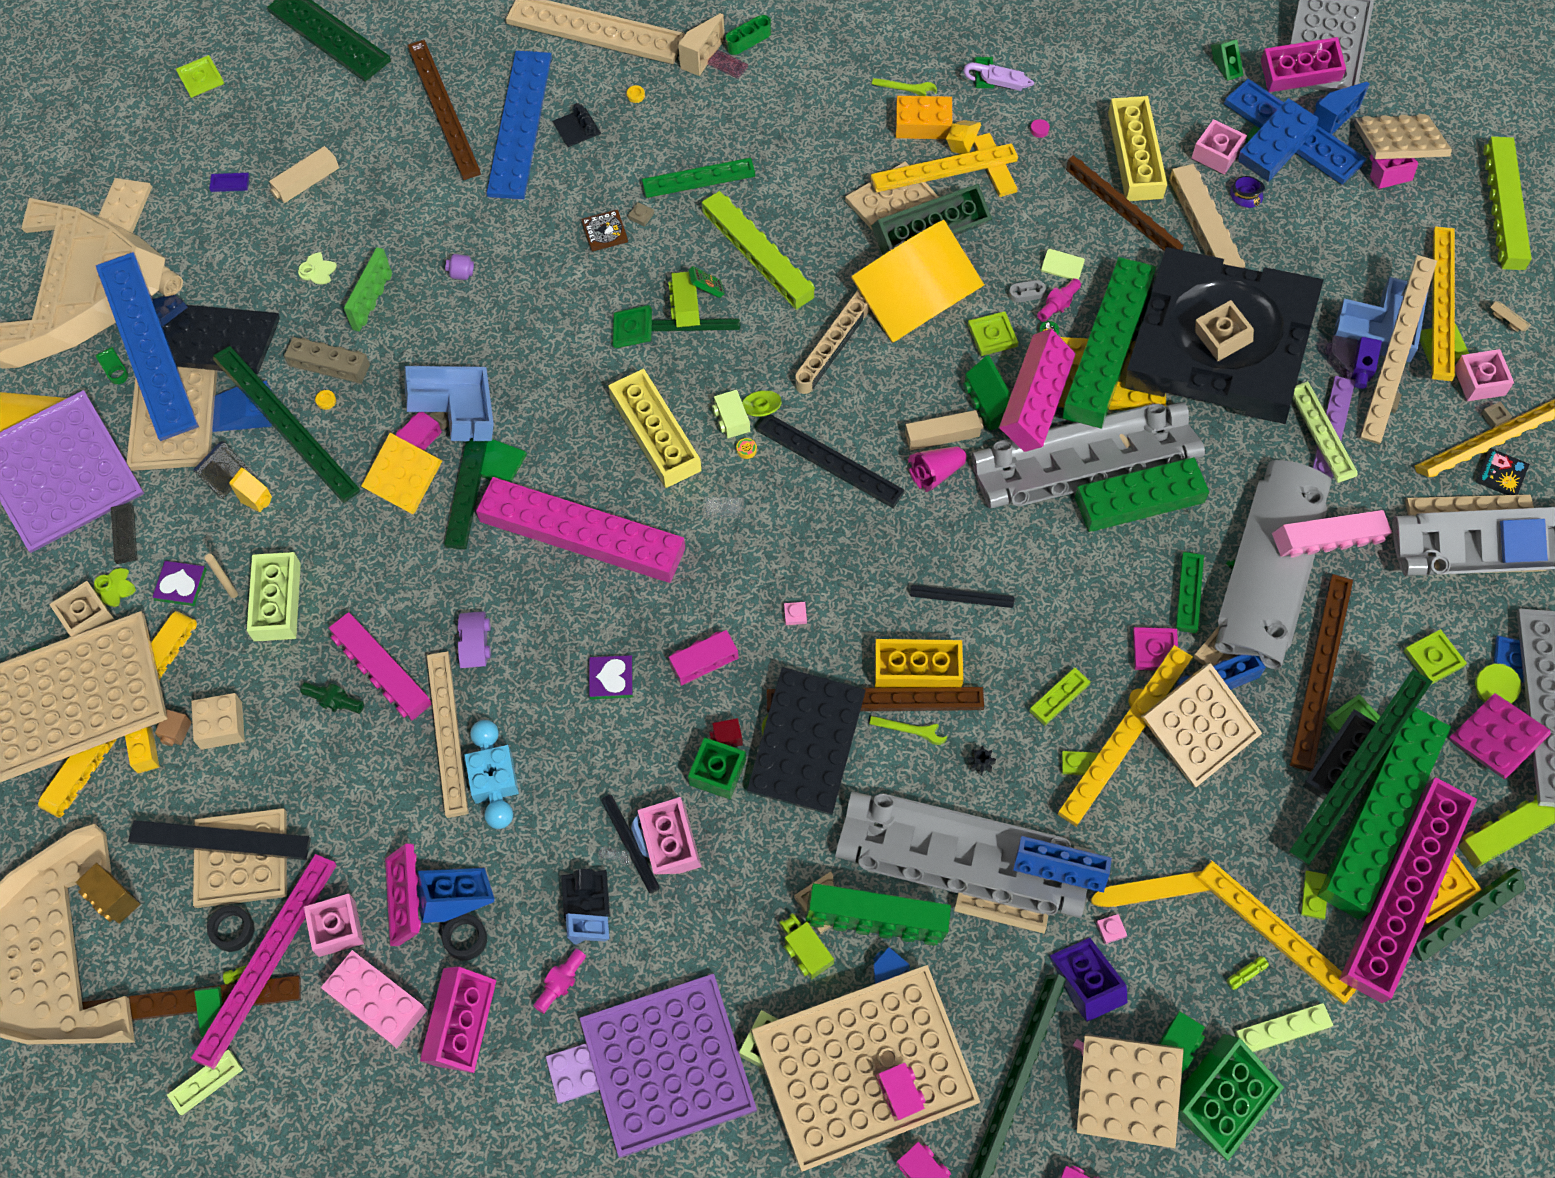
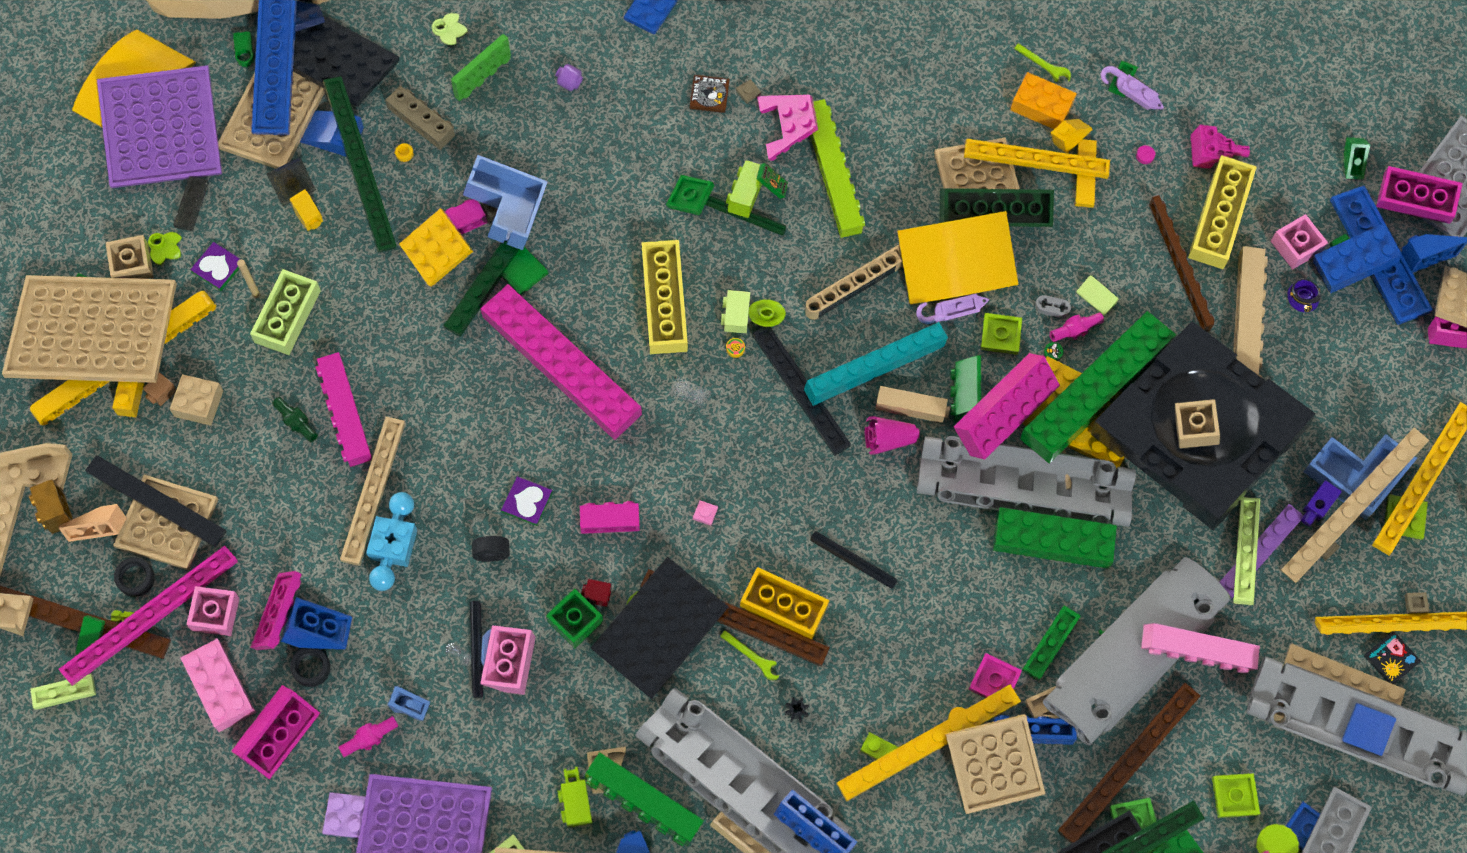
camera: 20 degrees right, 5 degrees up
medium lavender brick [458,611,491,668] -> none
black plate [561,869,610,922] -> none
green plate [642,158,755,198] -> none
lime plate [1029,668,1091,726] -> none
clear purple slope [1324,335,1358,379] -> none
bright pink brick [1455,349,1514,402] -> none
none -> light nougat slope [59,504,127,542]
none -> black tyre [472,536,510,562]
none -> wing [757,95,818,161]
none -> teal brick [804,322,948,406]
none -> lavender plate [916,293,989,324]
none -> dark pink brick [1191,125,1250,168]

